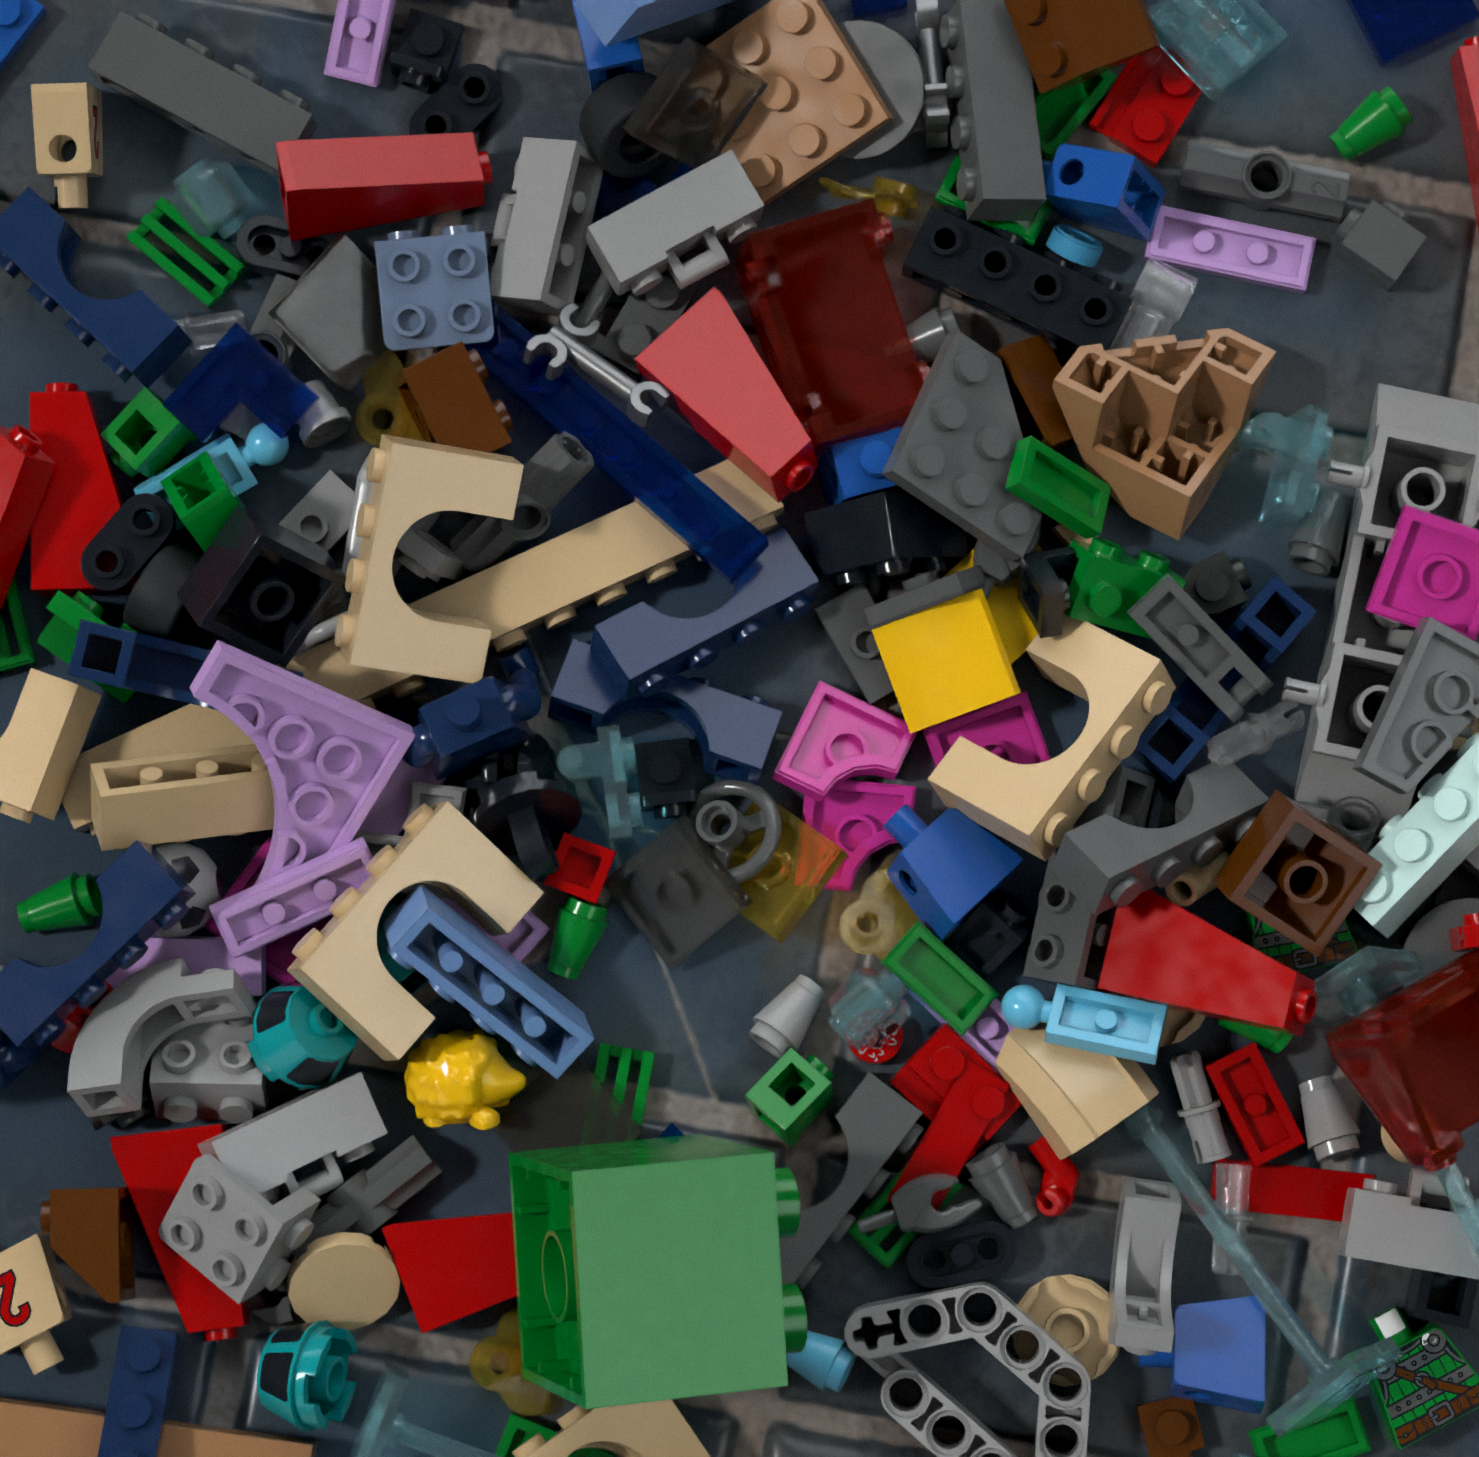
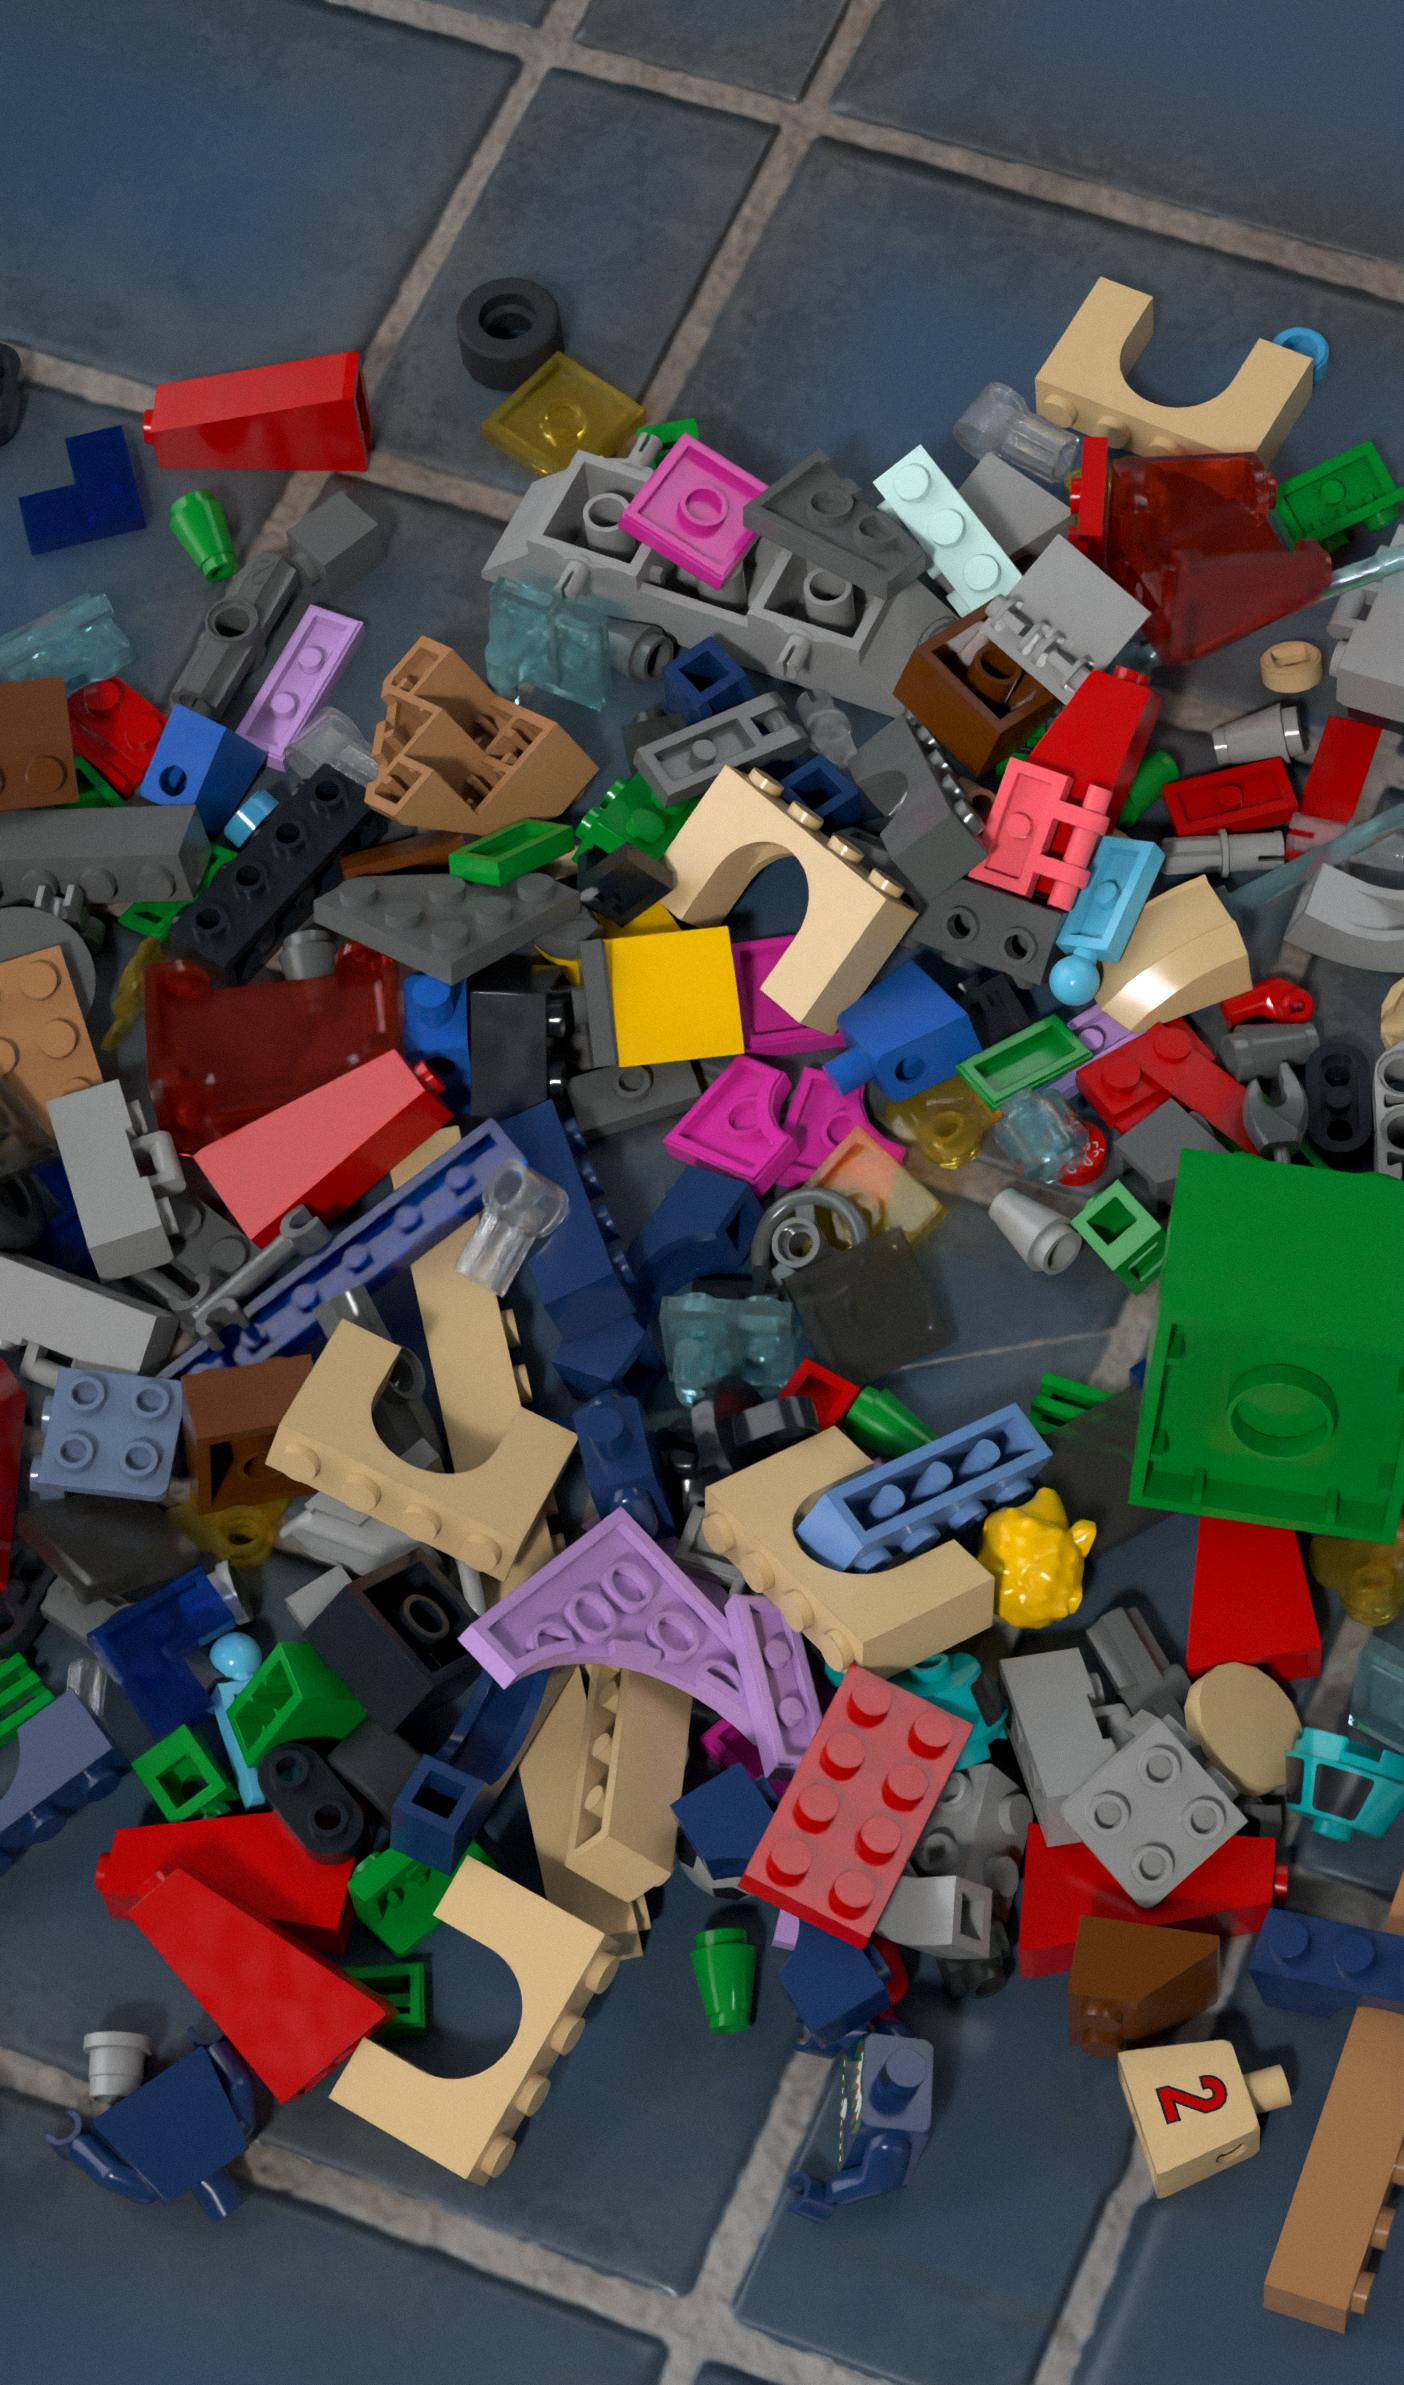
camera: 70 degrees left, 25 degrees down
none -> clear piece [453,1158,568,1298]
none -> plate [737,1663,974,1951]
none -> coral plate [968,757,1113,912]
none -> light grey hinge [979,533,1152,705]

